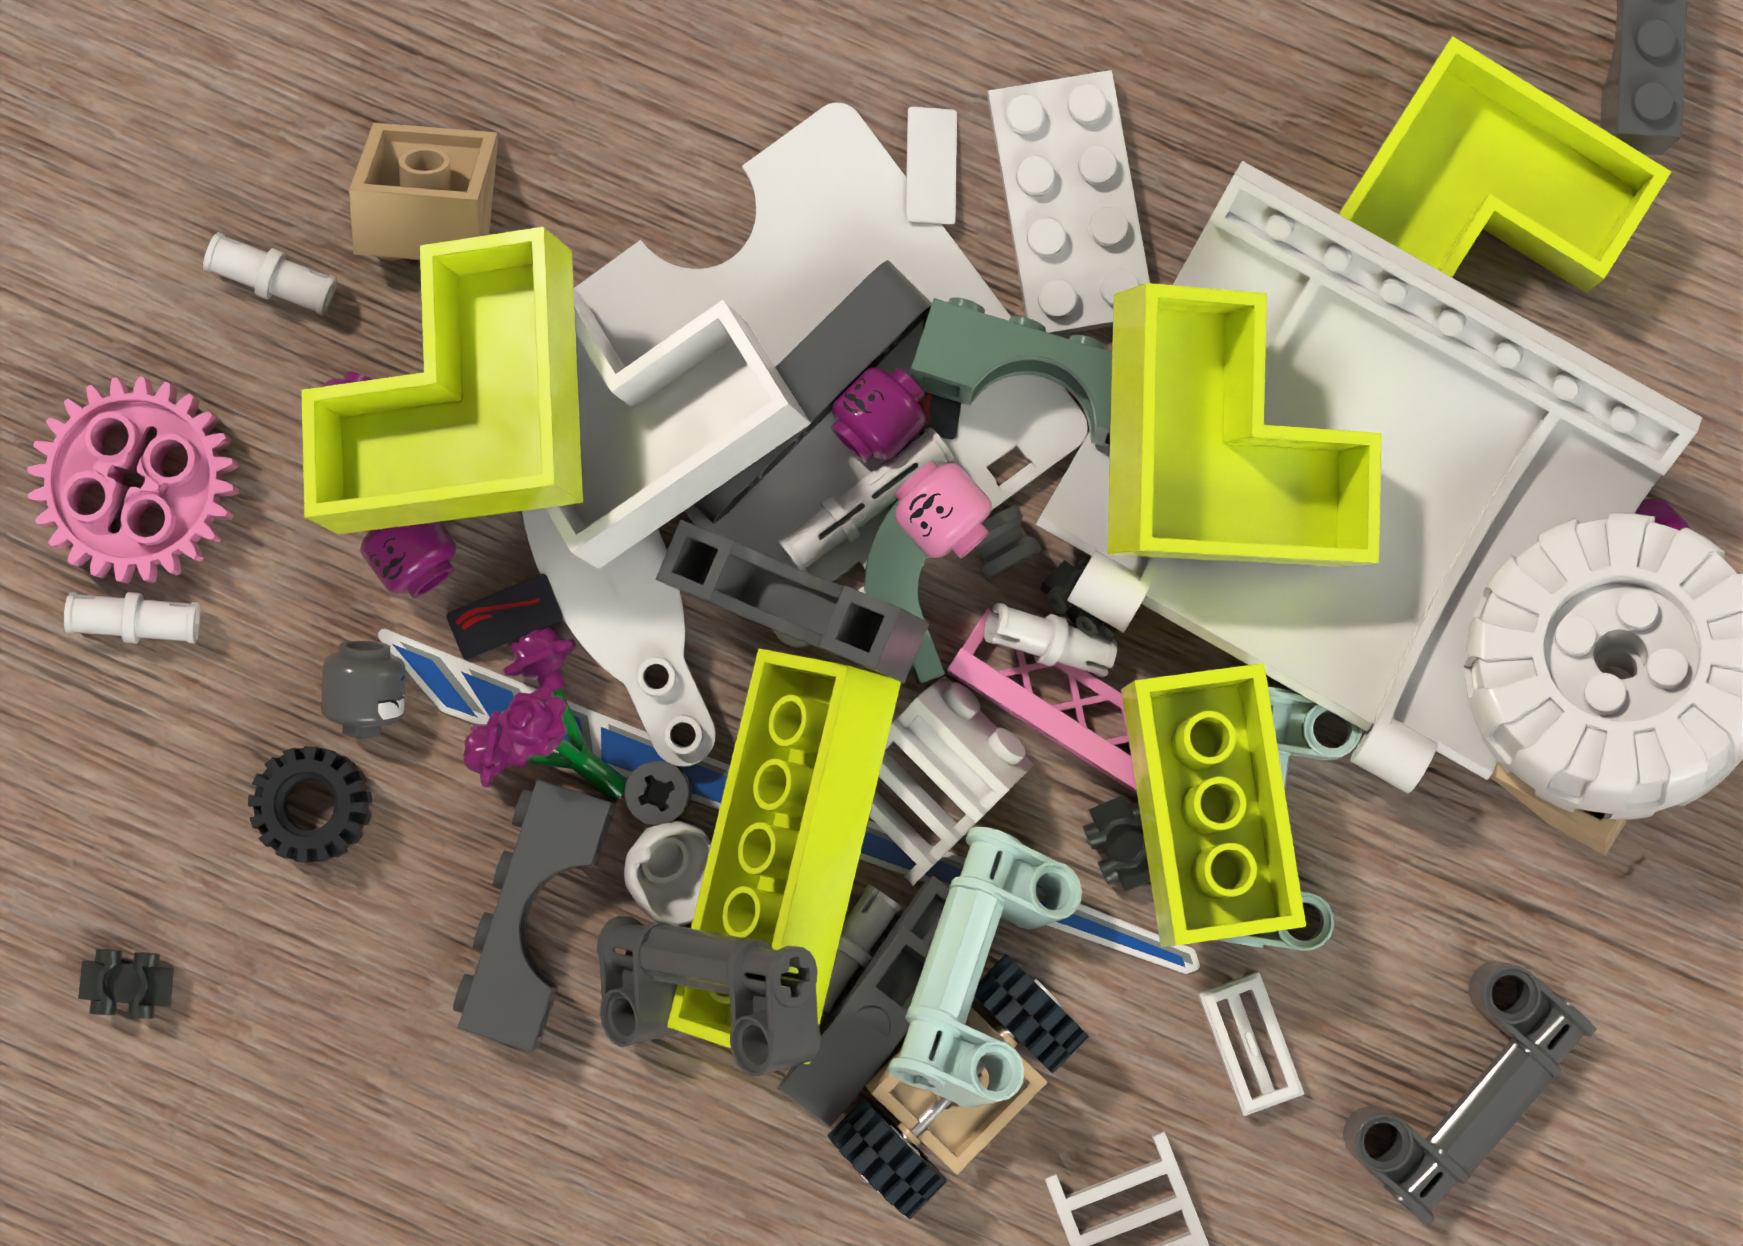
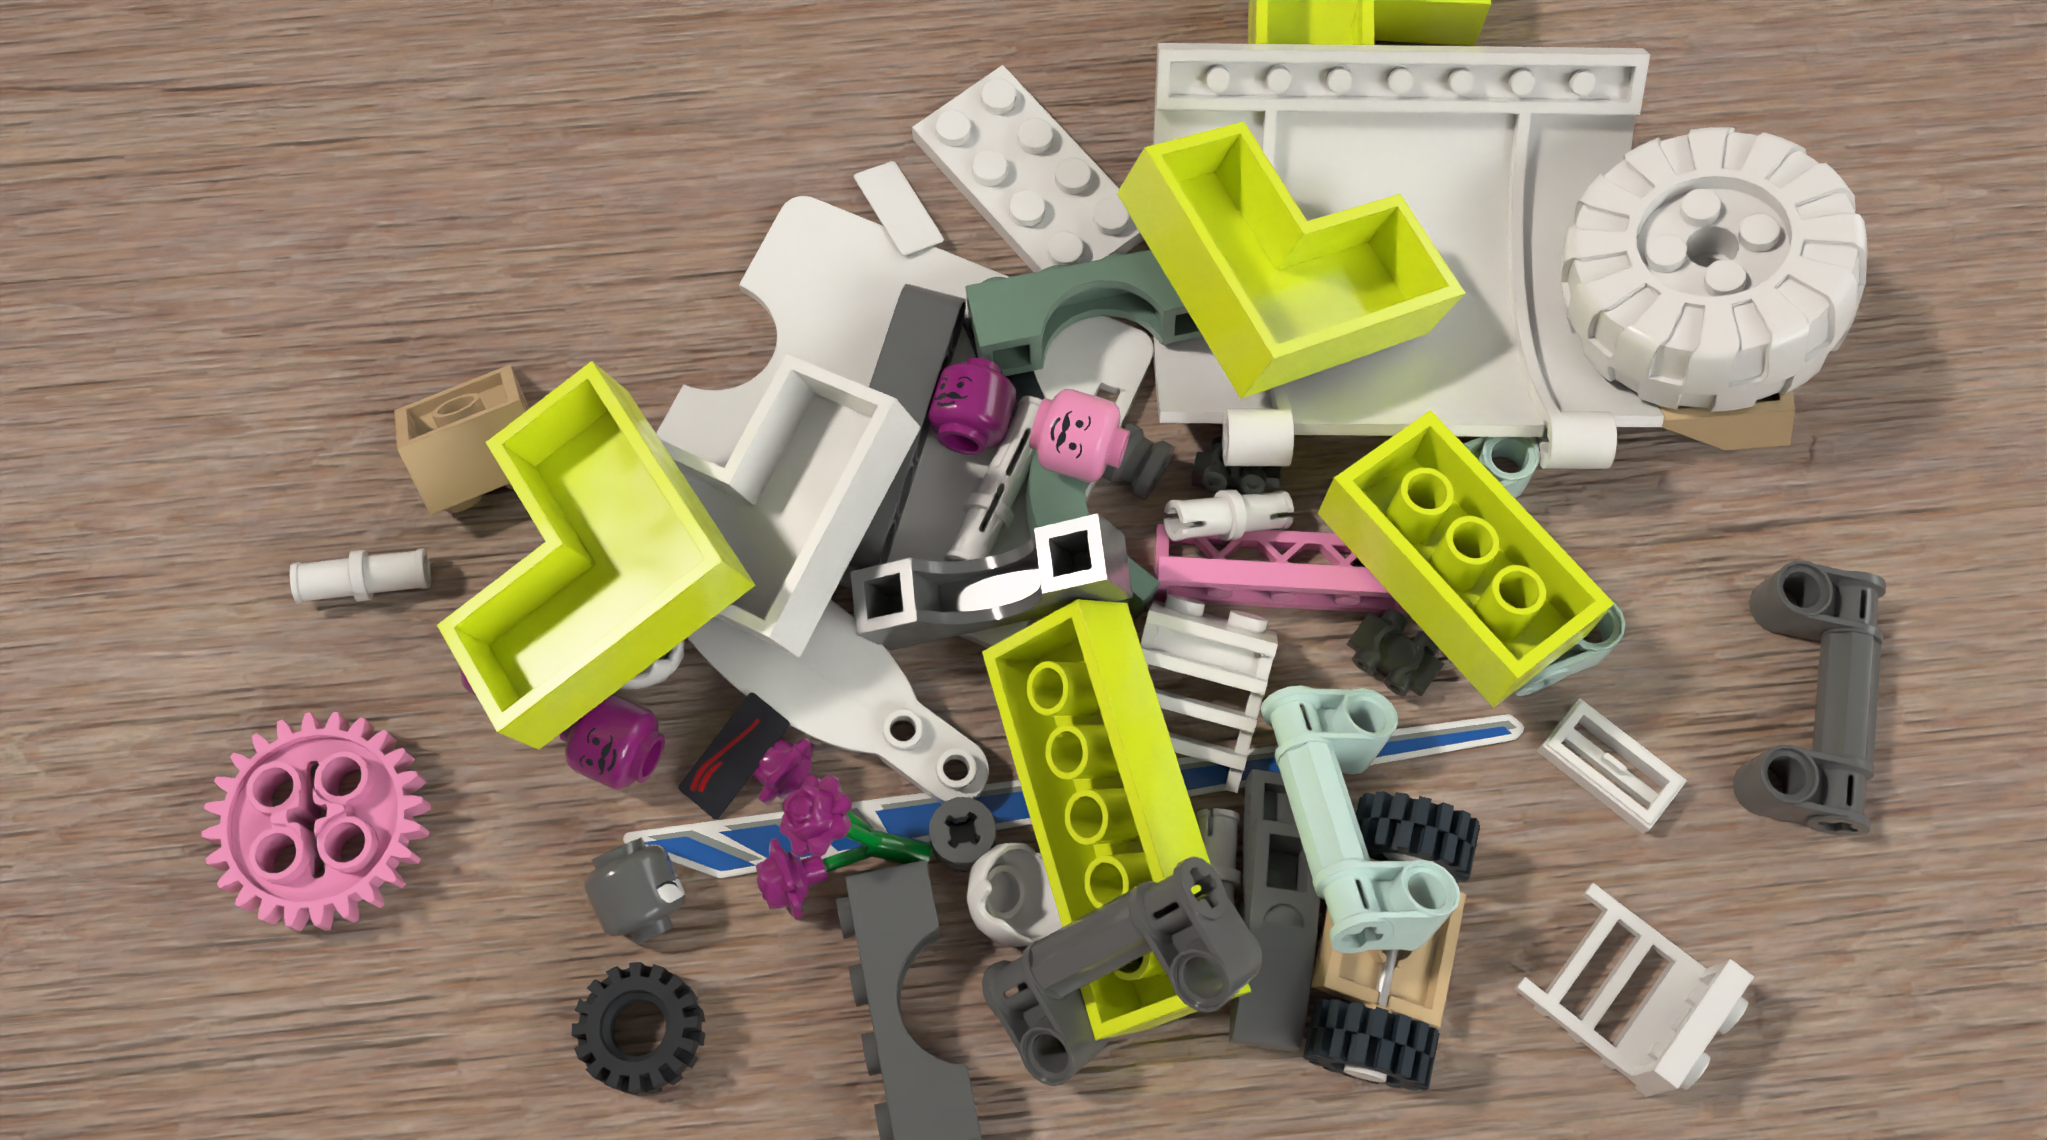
camera: 35 degrees left, 15 degrees down
white pin [64,592,201,644] -> none

